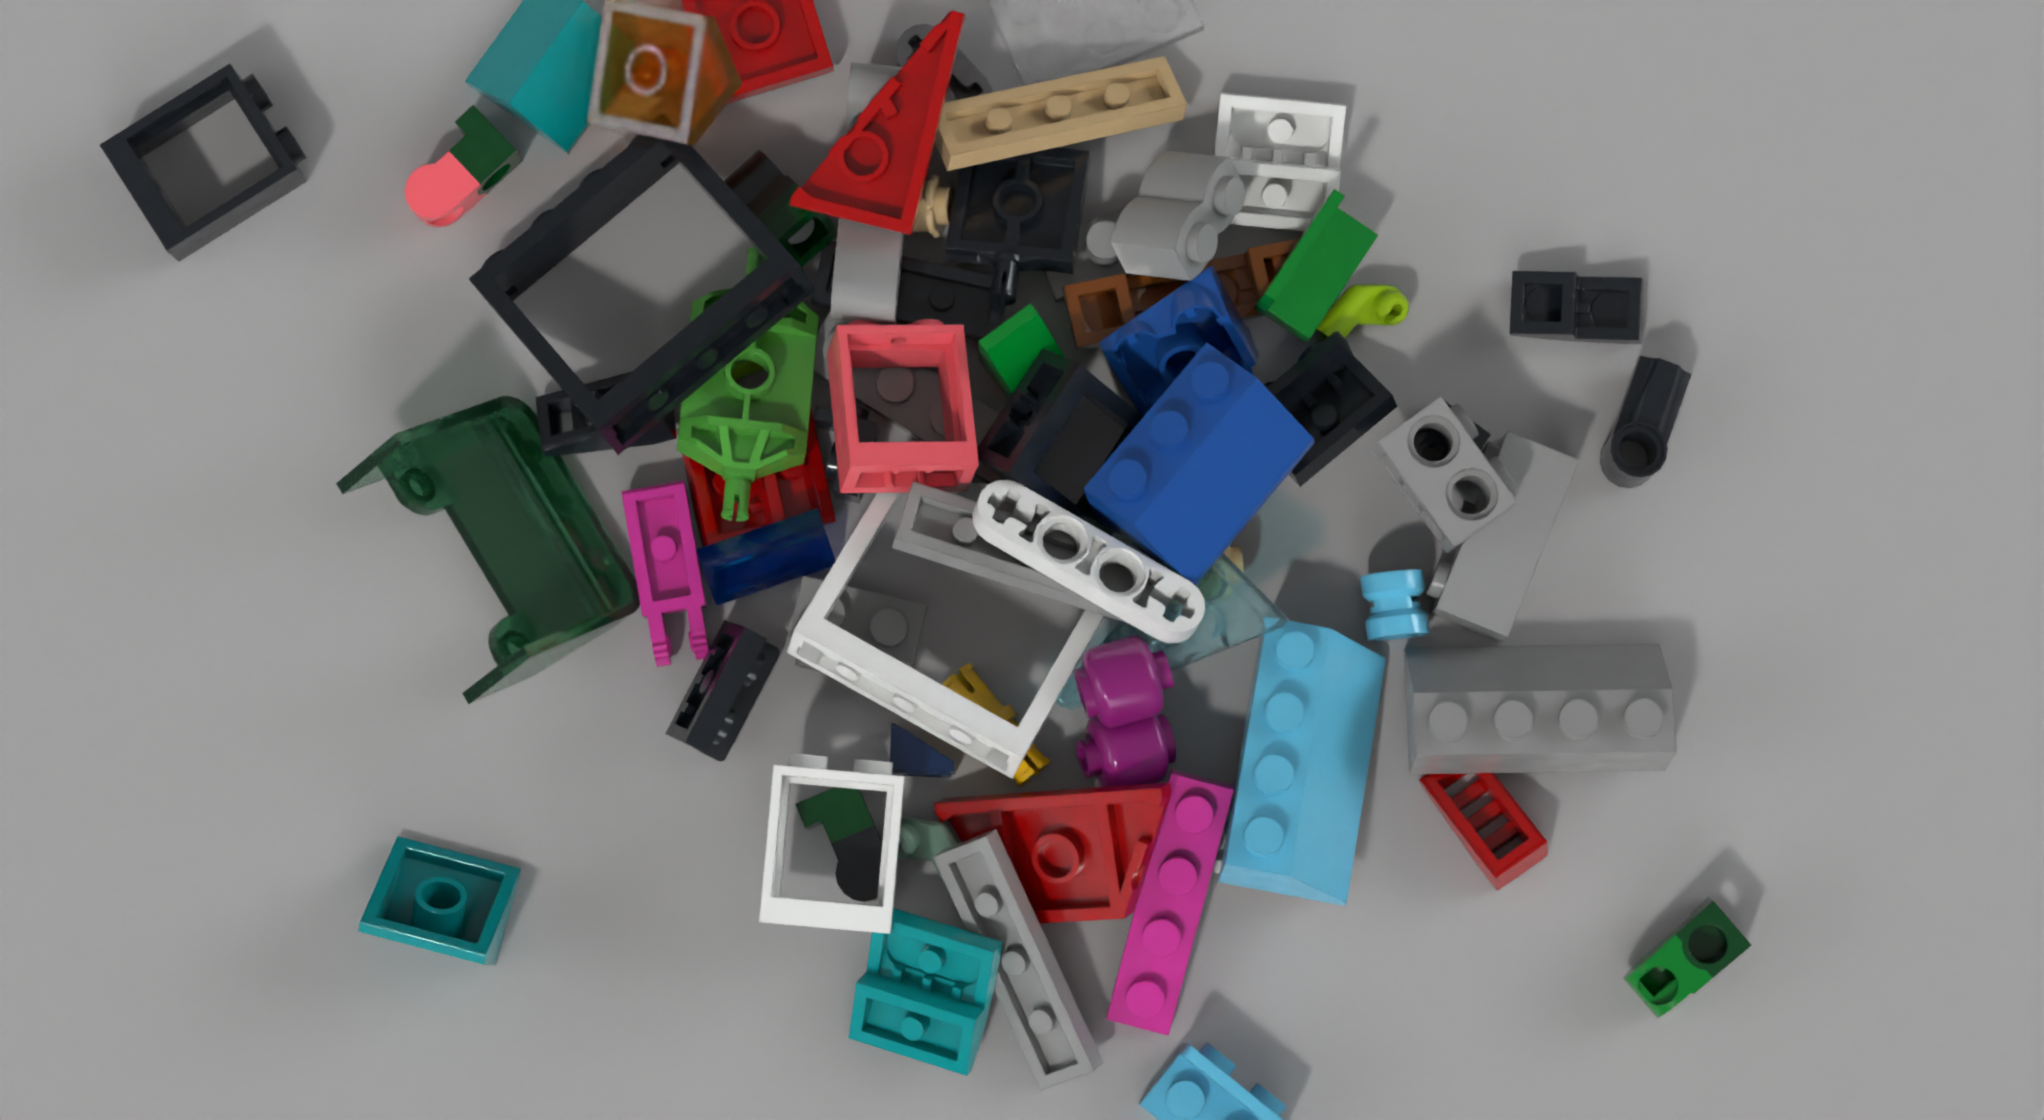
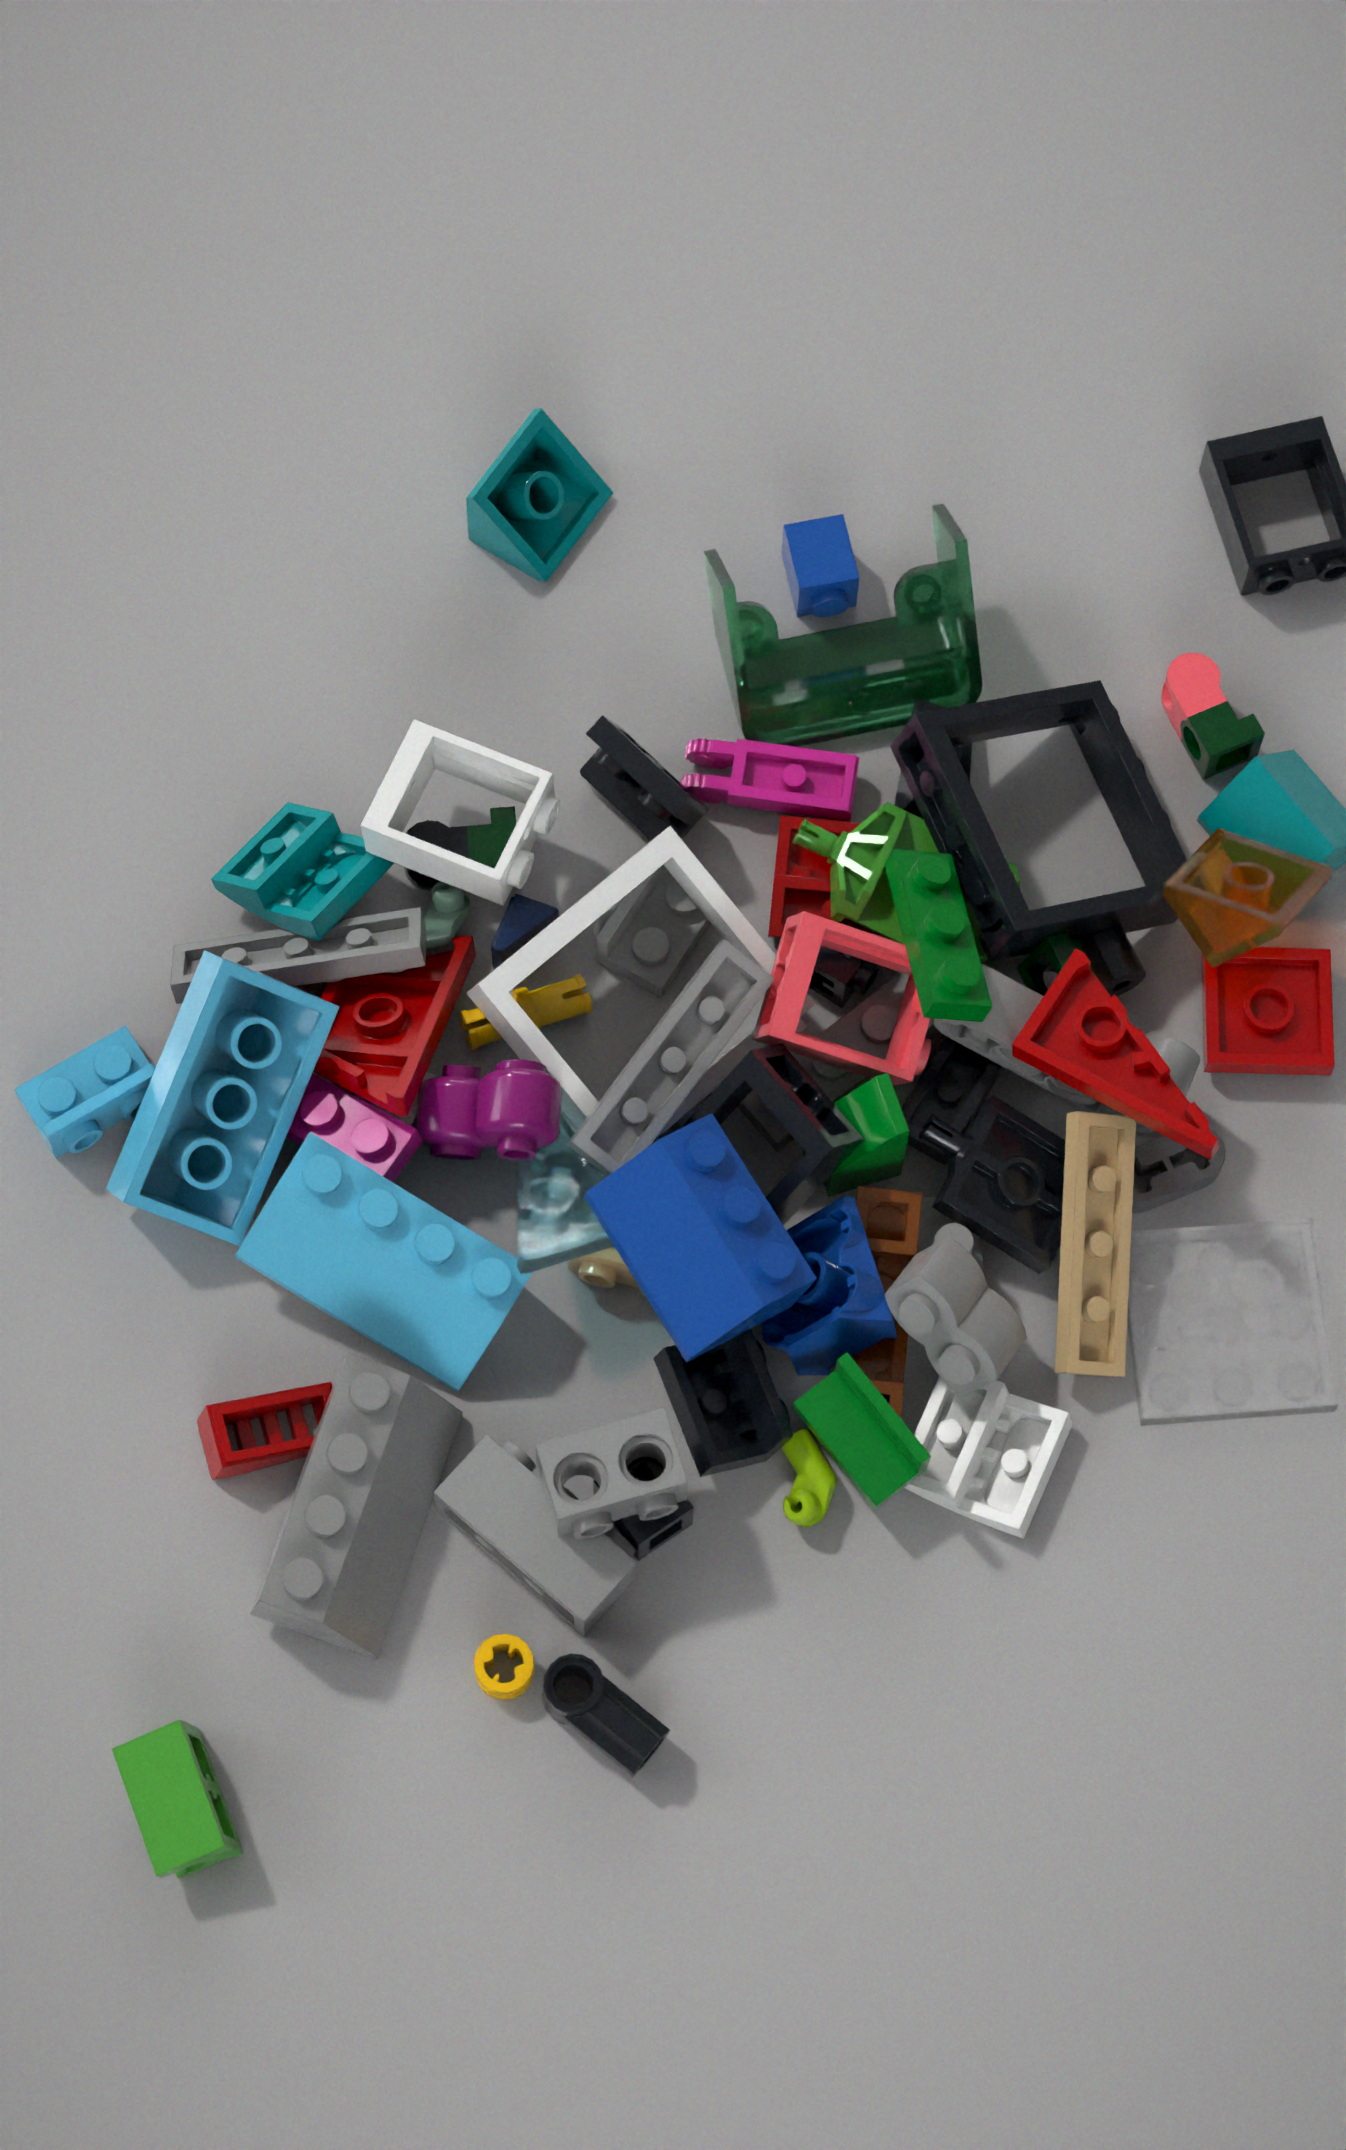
camera: 110 degrees right, 15 degrees down
clear blue tile [696,508,836,606] -> none
tan plate [913,175,955,238] -> none
white beam [972,480,1205,643] -> none
medium azure wheel [1360,569,1430,641] -> none
black slope [1509,271,1644,344] -> none
leg [1623,897,1752,1018] -> none
none -> medium azure slope [106,950,340,1246]
none -> bright green hinge [112,1719,244,1878]
none -> yellow bush [474,1634,534,1700]
none -> blue brick [781,514,859,617]
none -> green plate [884,849,993,1022]

